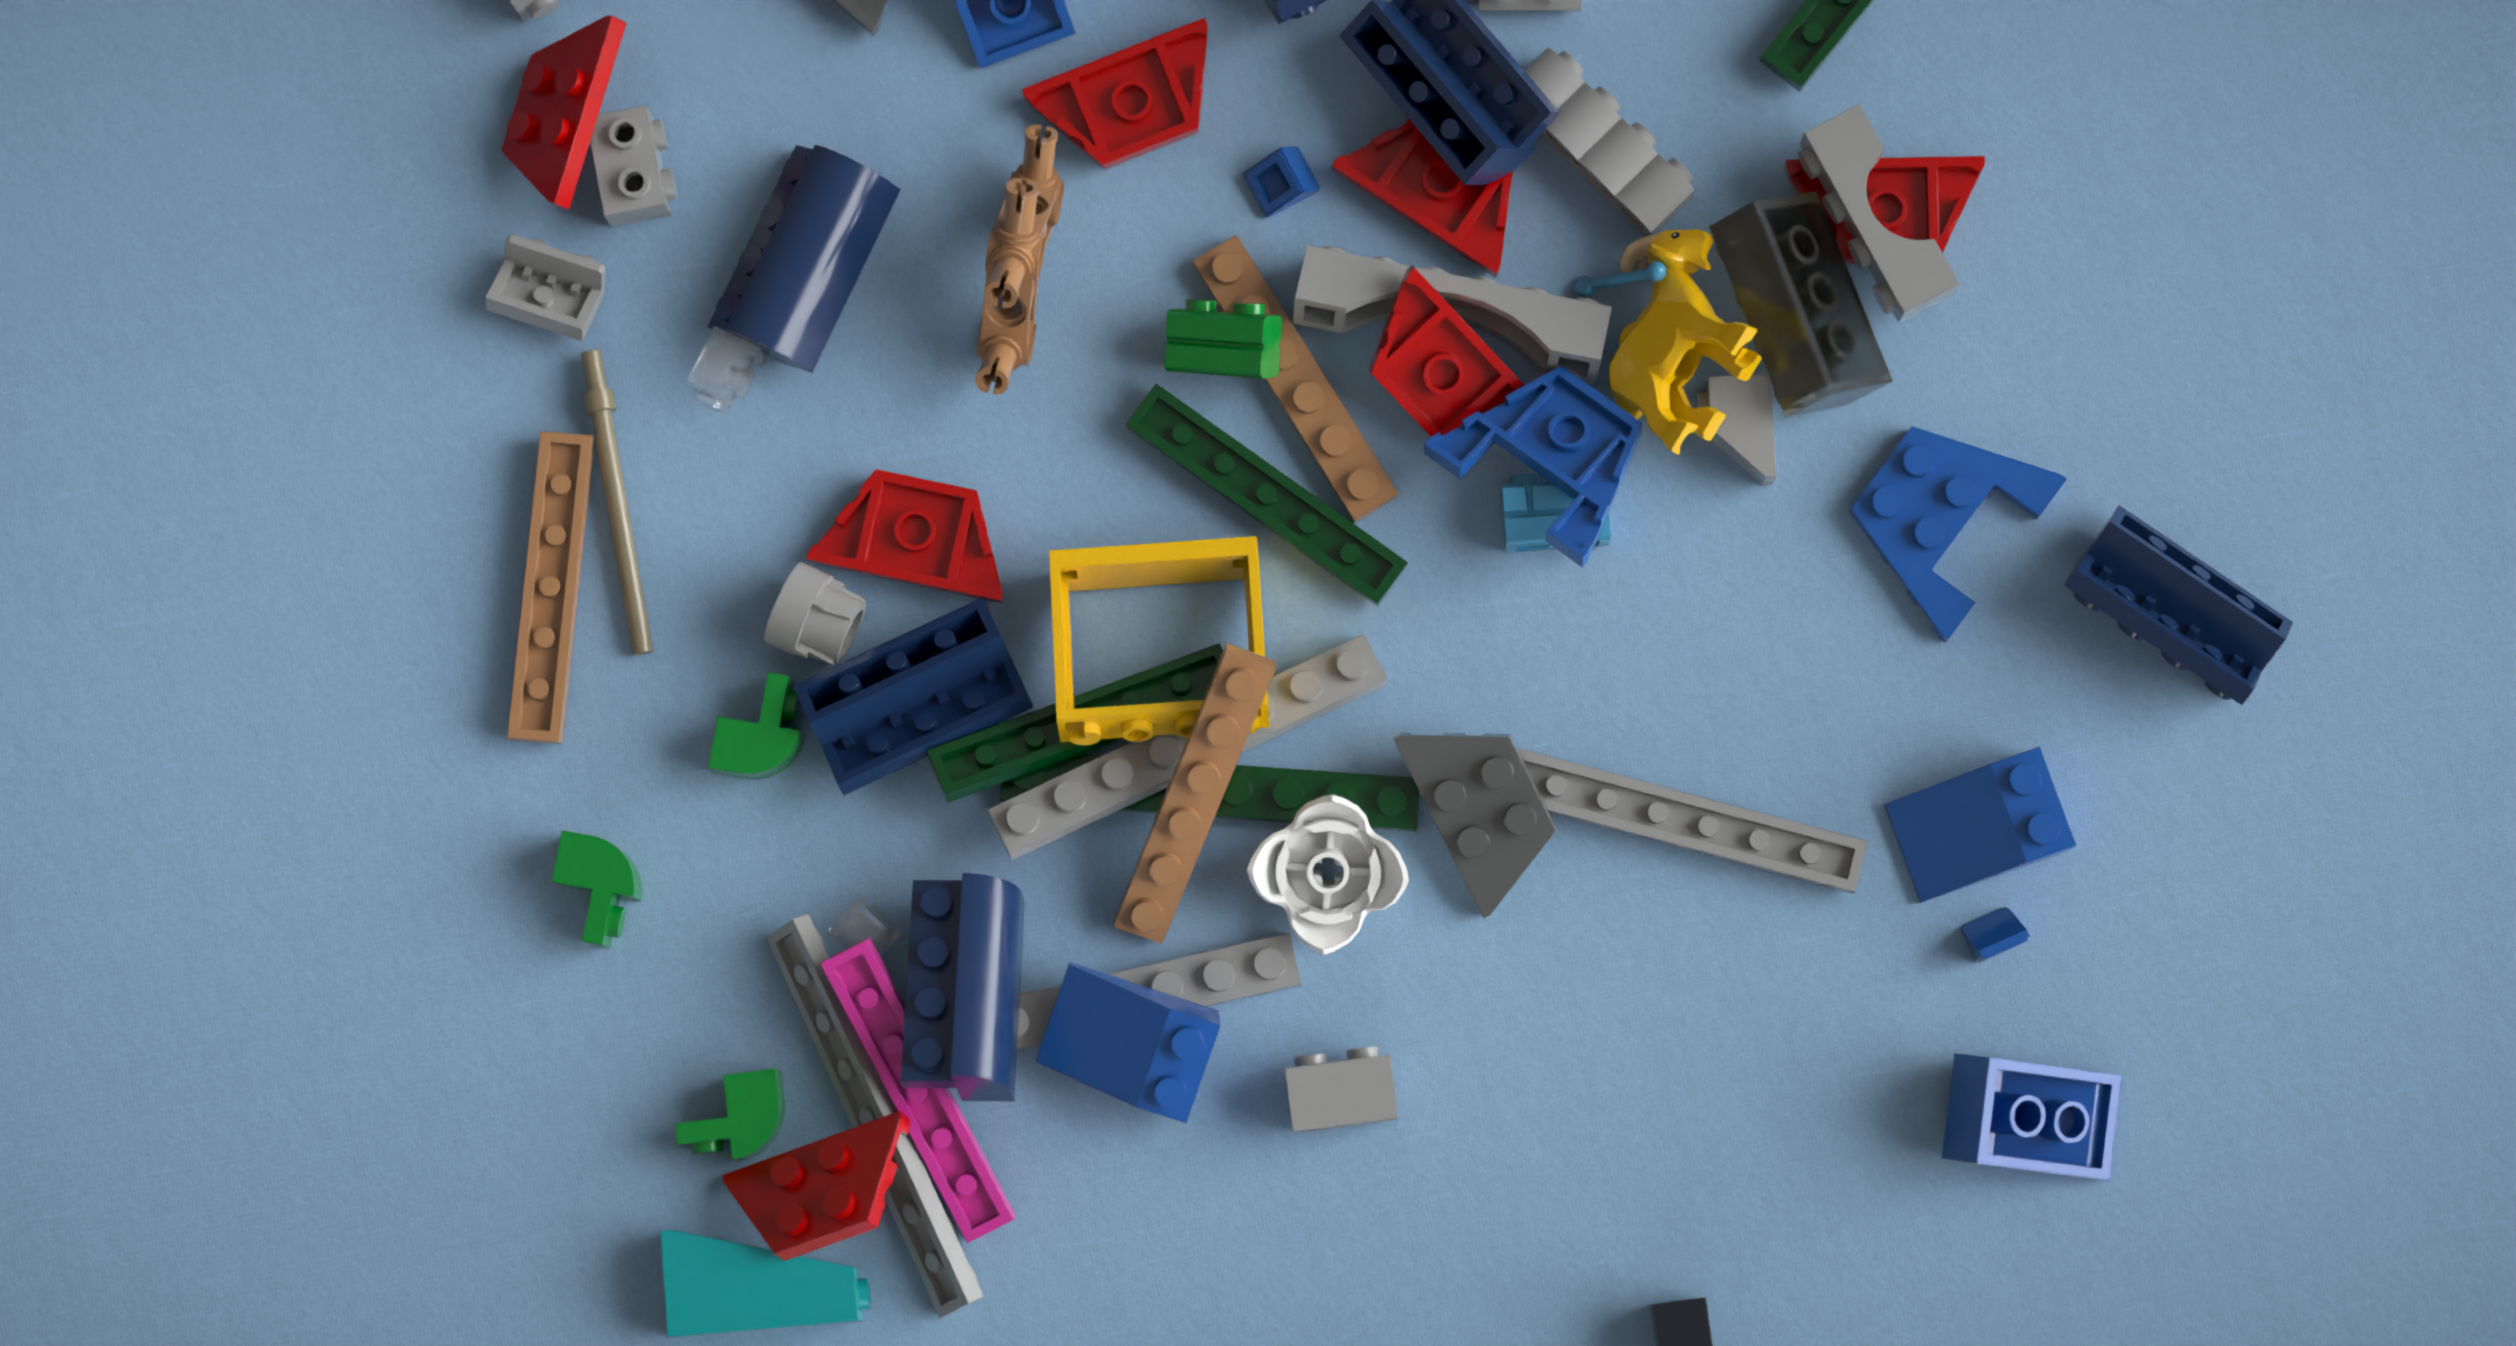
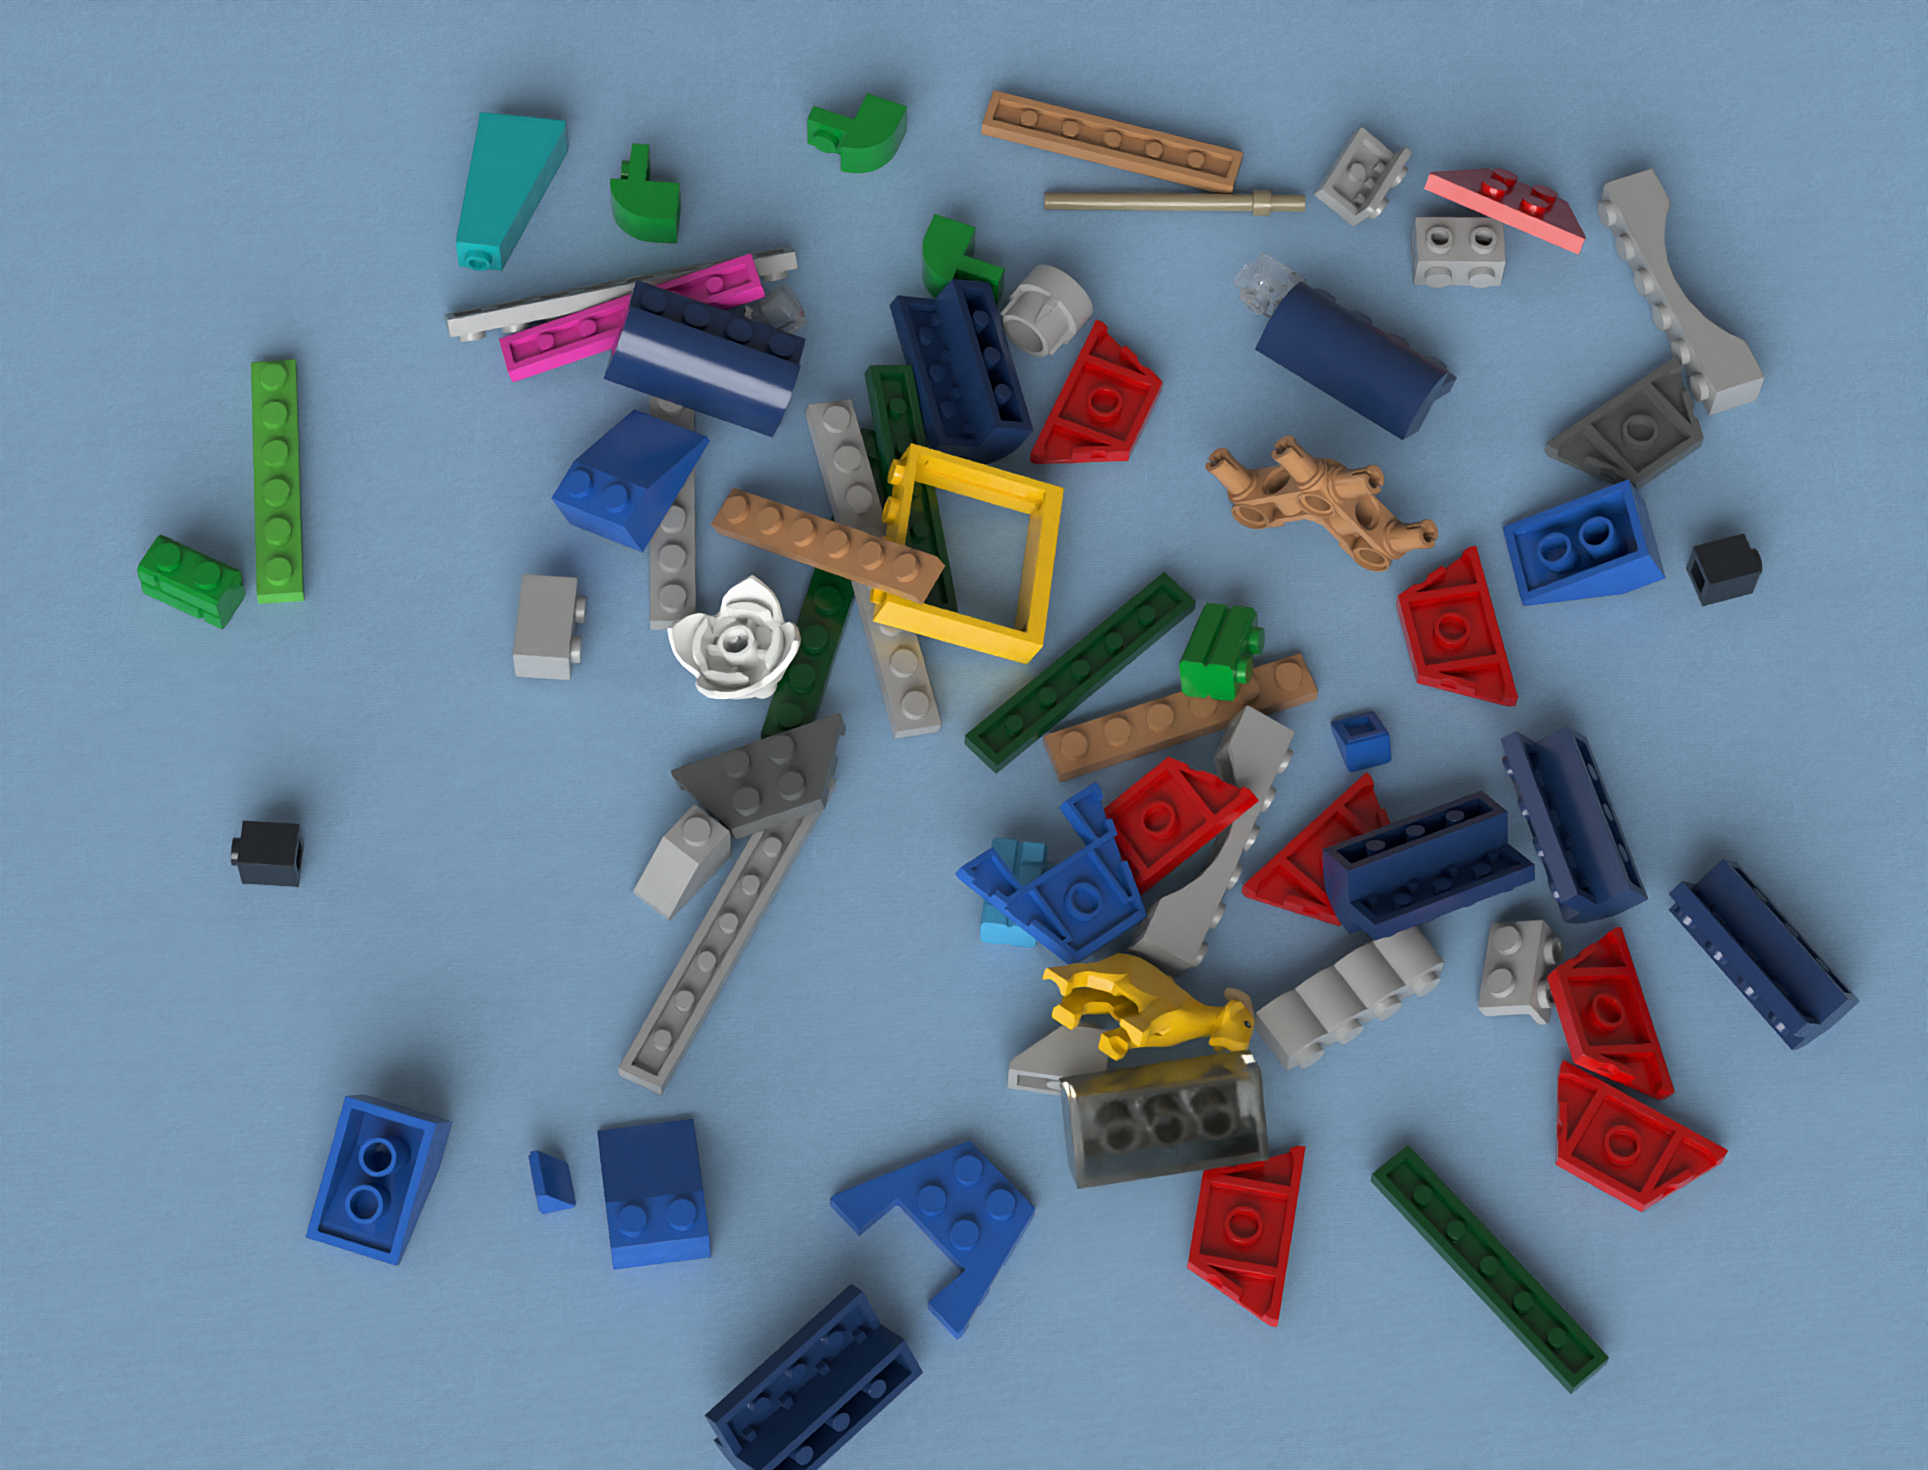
camera: 90 degrees right, 20 degrees down
red wing [722,1111,911,1261] -> none
dark azure hinge [1573,261,1666,298] -> none
light grey arch [1798,104,1959,323] -> none
none -> light grey slope [634,804,731,921]

